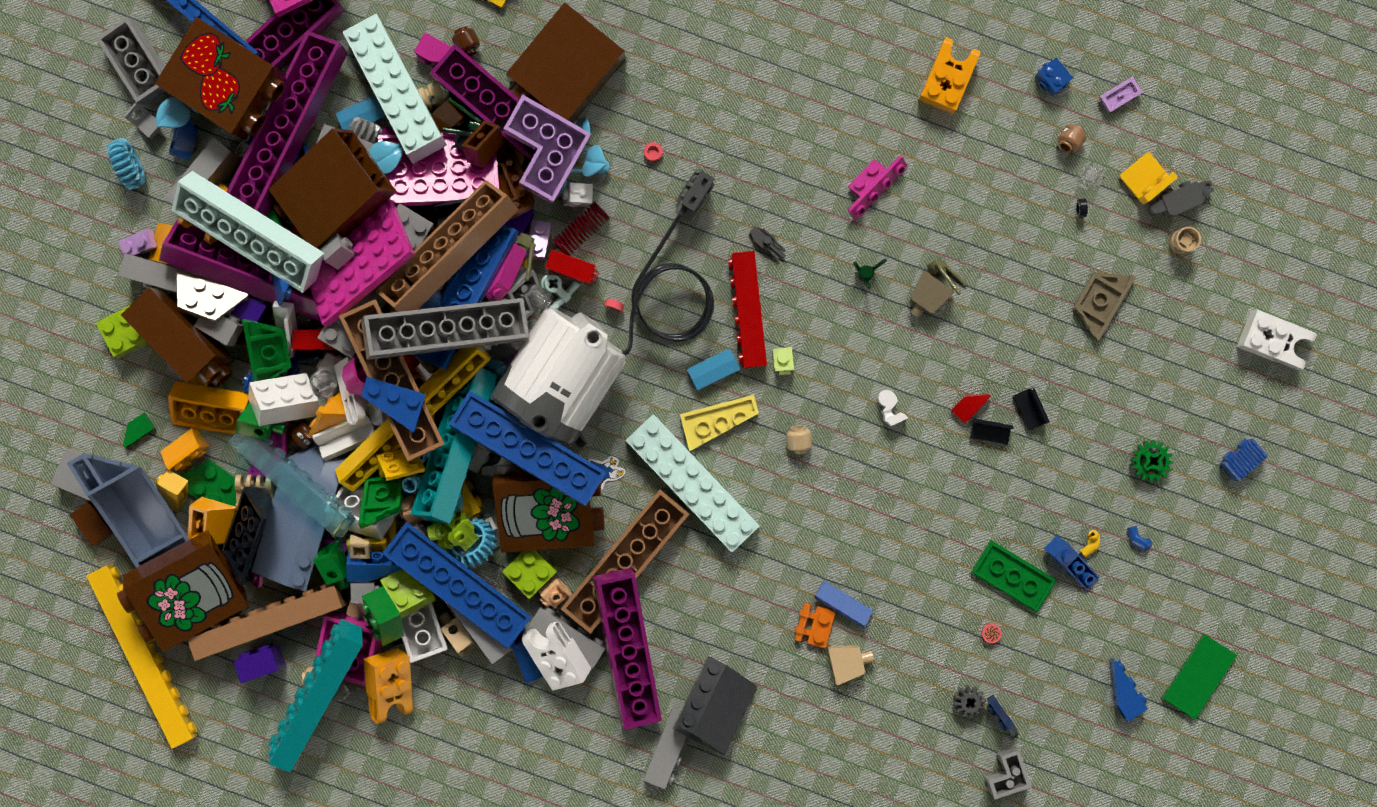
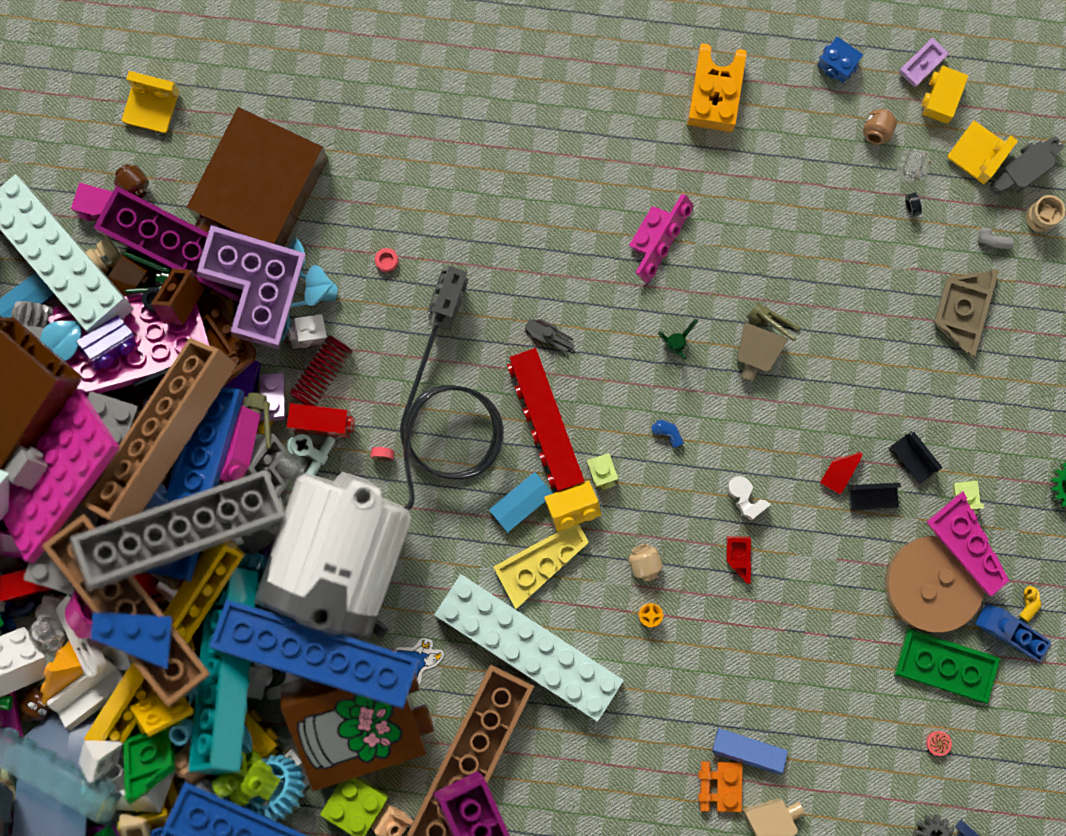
camera: 15 degrees left, 5 degrees down
none -> brick [76,315,137,371]
none -> white slope [79,741,123,783]
none -> yellow brick [544,480,602,532]
none -> light orange wheel [638,603,663,627]
none -> blue arm [651,420,684,448]
none -> red slope [726,536,751,584]
none -> medium nougat brick [885,536,984,632]
none -> yellow brick [921,65,969,124]
none -> dark pink wing [925,491,1009,597]
none -> yellowish green bracket [952,481,984,514]
none -> light grey arm [978,228,1014,249]

